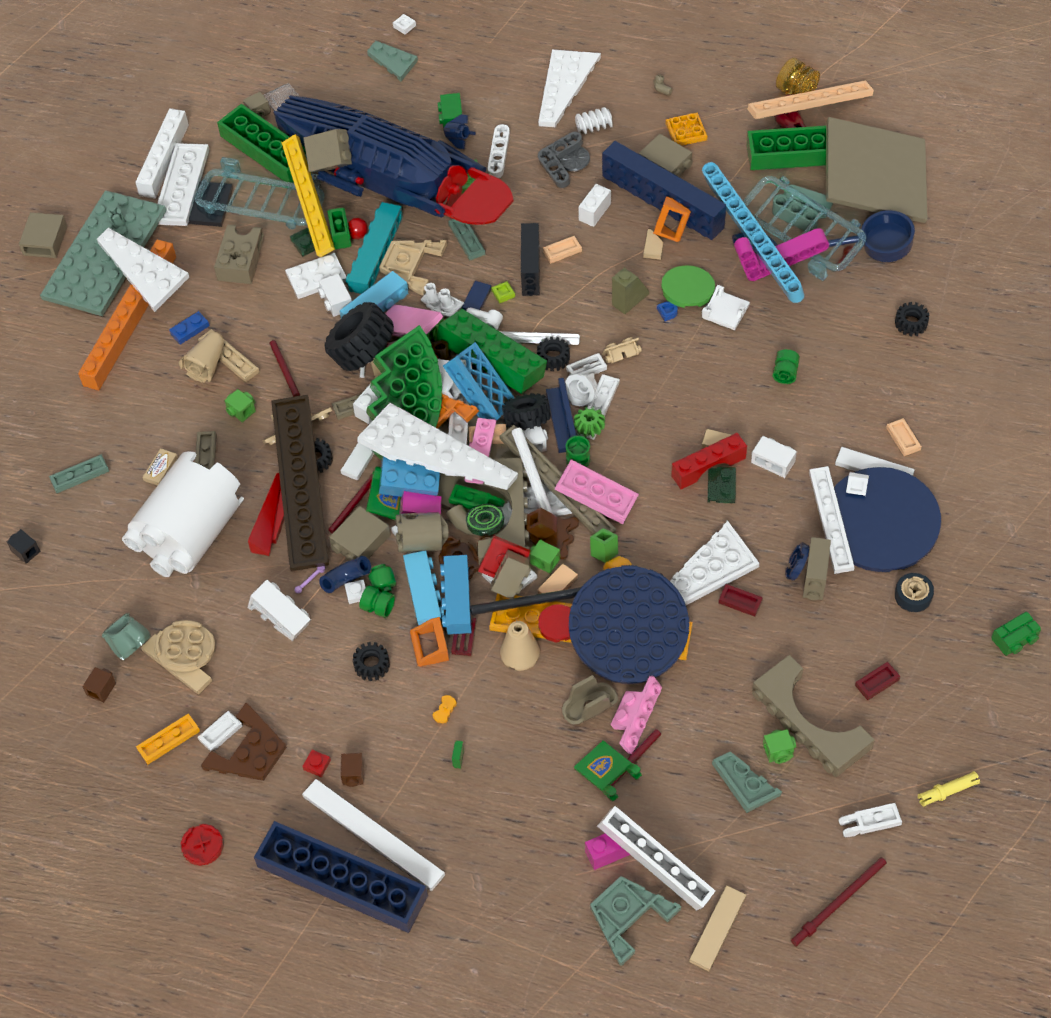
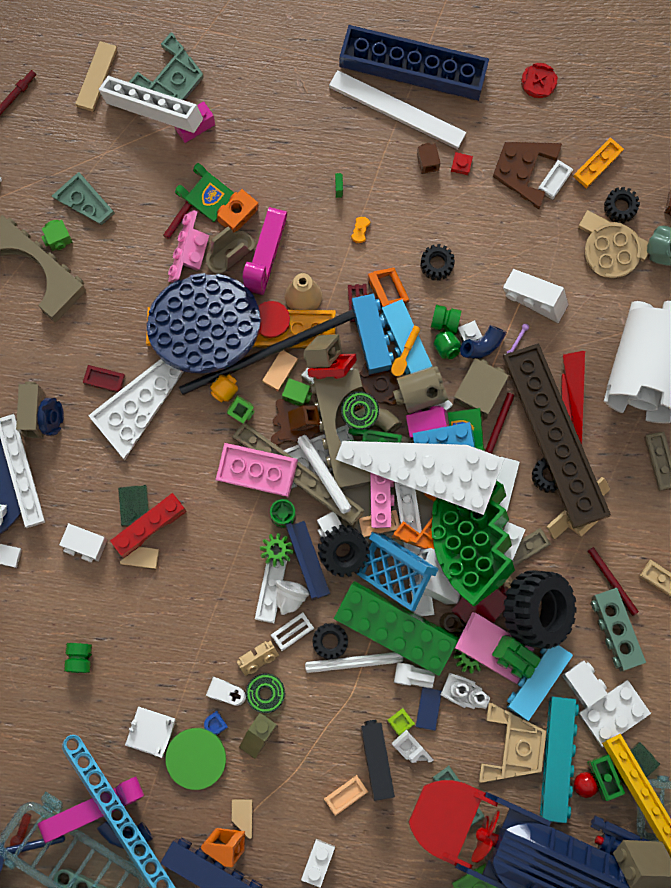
camera: 165 degrees right, 20 degrees up
bright green brick [224,389,256,423] -> none
none -> white piece [206,677,246,706]
none -> orange brick [217,189,259,232]
none -> dark pink beam [243,207,287,295]
none -> clear green tile [246,673,285,714]
none -> light orange piece [391,326,421,376]
none -> white slope [392,730,433,763]
none -> green brick [492,635,541,679]
none -> sand green brick [591,588,646,672]
none -> black tyre [604,187,640,223]

